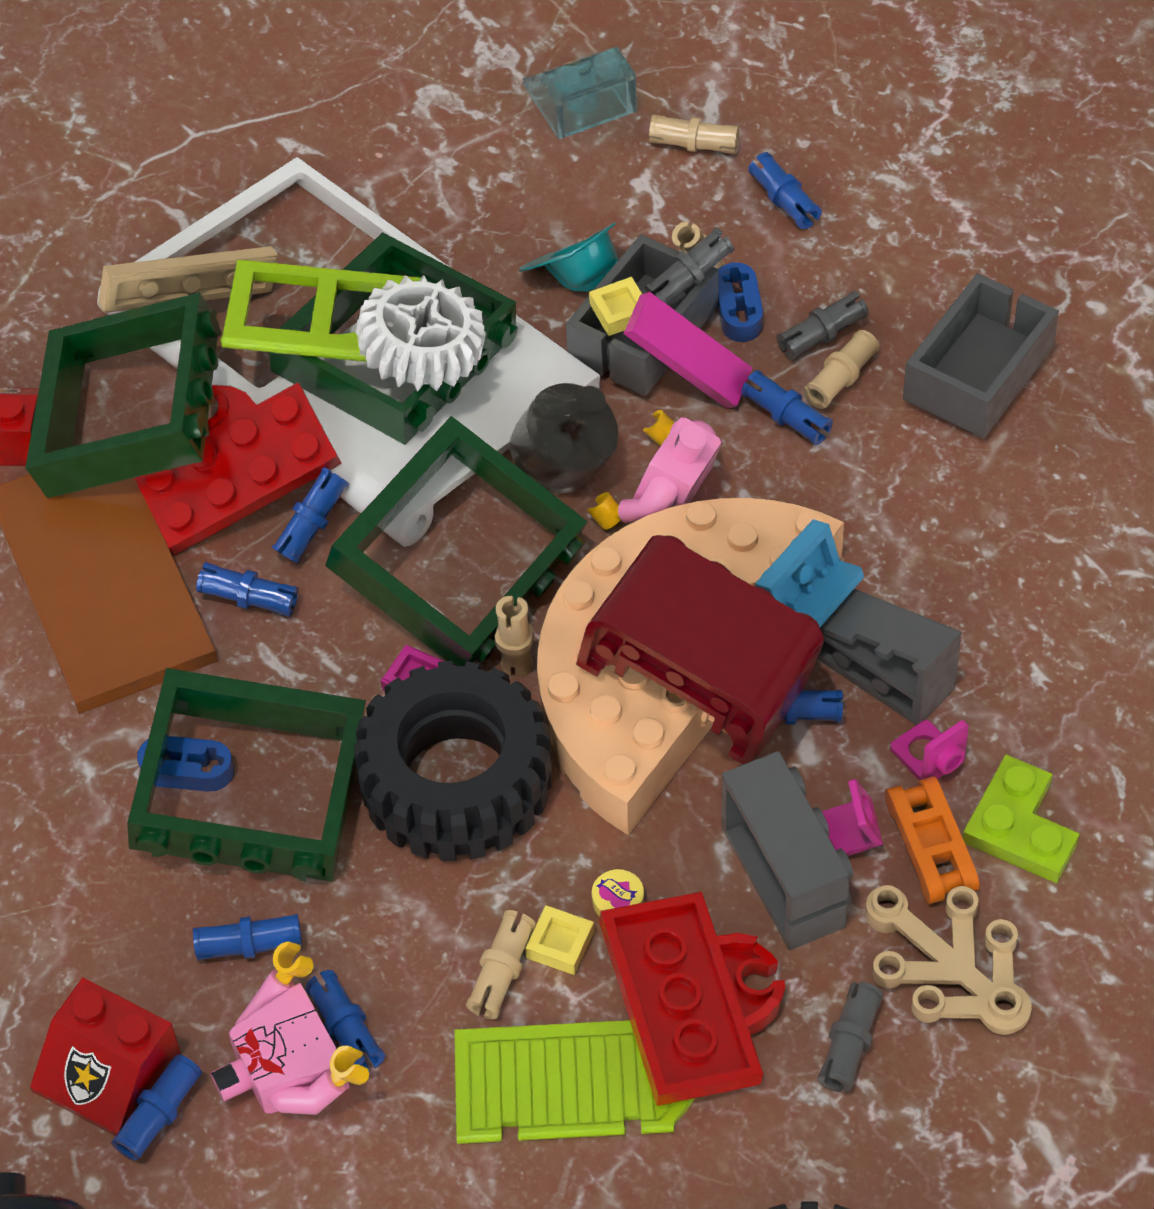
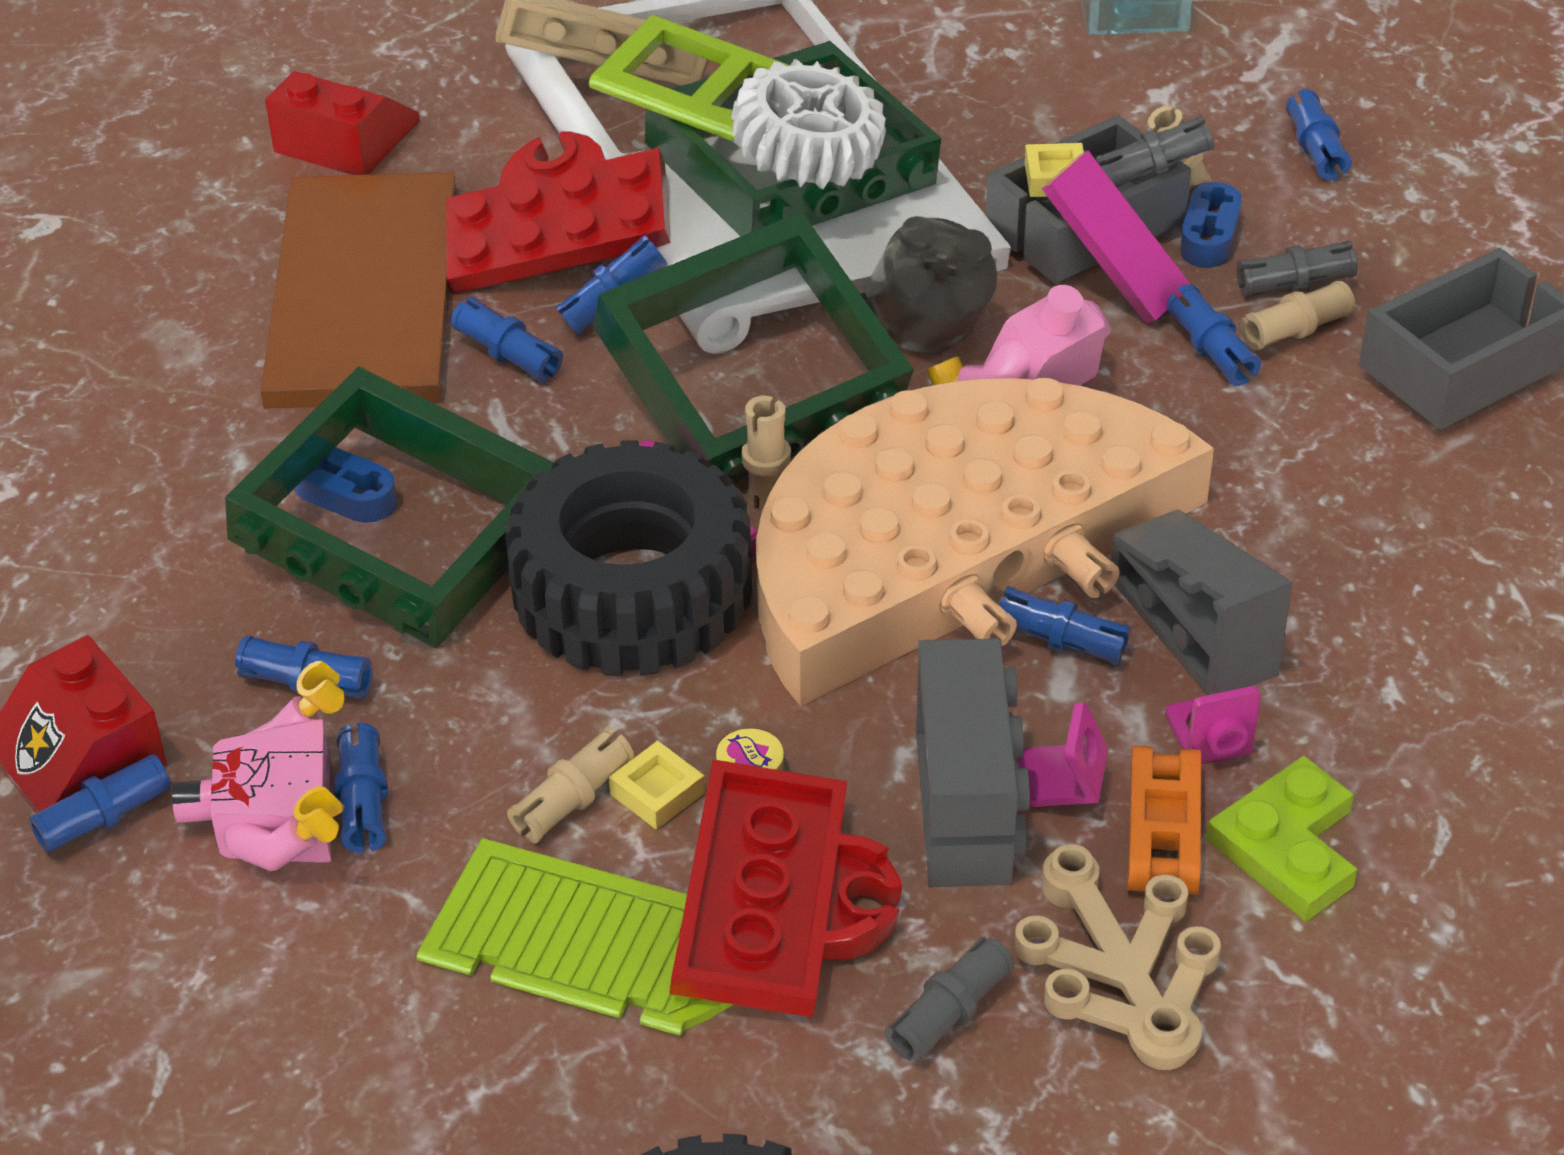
camera: 20 degrees right, 10 degrees down
dark green window [25,292,222,498] -> none
teal piece [519,222,619,292] -> none
dark red windscreen [576,535,824,765] -> none
tan pin [649,114,740,155] -> none
dark azure bracket [755,519,864,627] -> none

